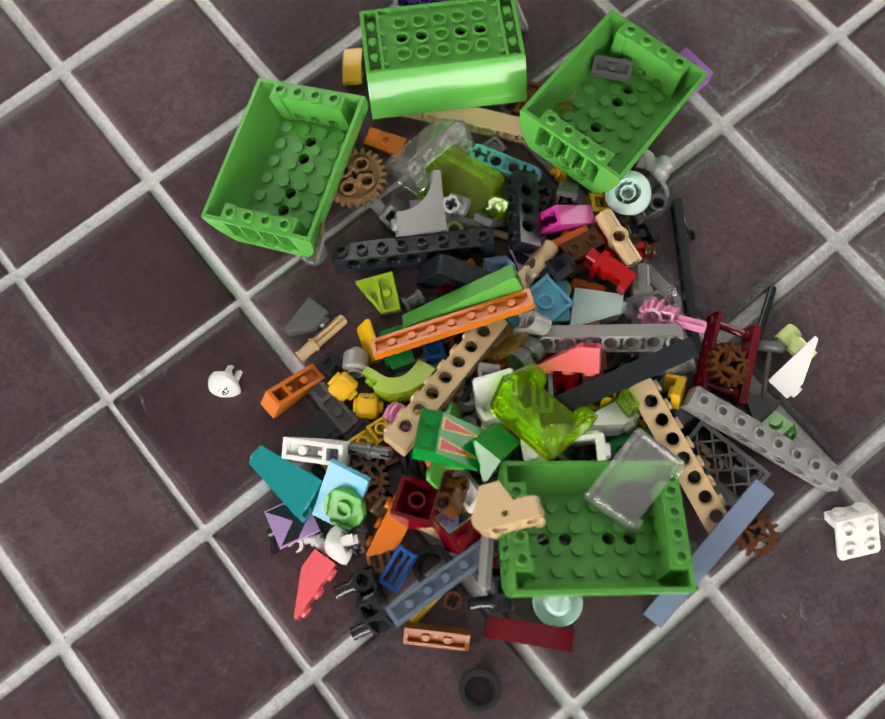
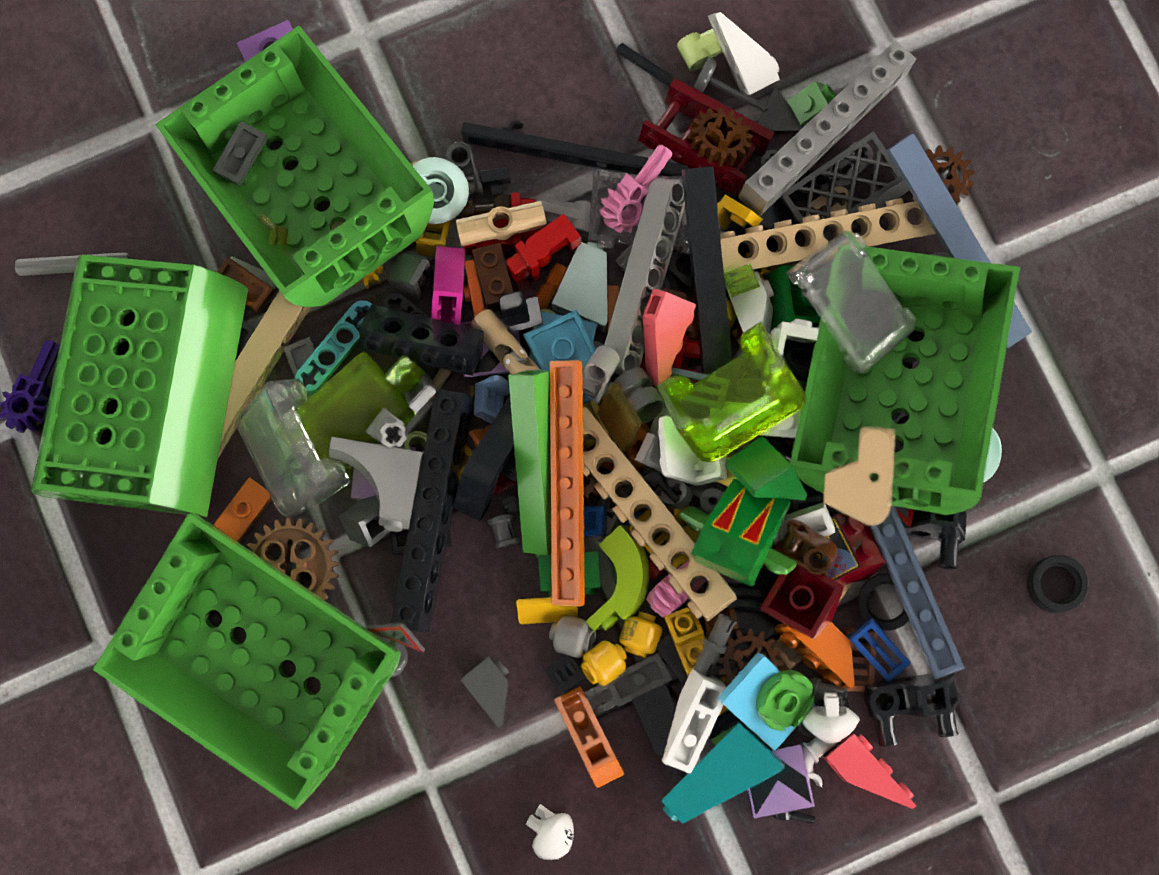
camera: 75 degrees left, 5 degrees up
tan axle [295,314,347,362] -> none
yellow slope [342,48,364,86] -> none
lime wing [355,271,402,316] -> none
dark orange plate [403,621,471,652] -> none
reddish brown bush [443,591,463,611] -> none
light grey axle [477,534,494,591] -> none
dark red slope [484,616,574,652] -> none
light grey animal [633,149,674,198] -> none
reddish brown bush [643,240,656,259] -> none
white bracket [824,502,880,560] -> none

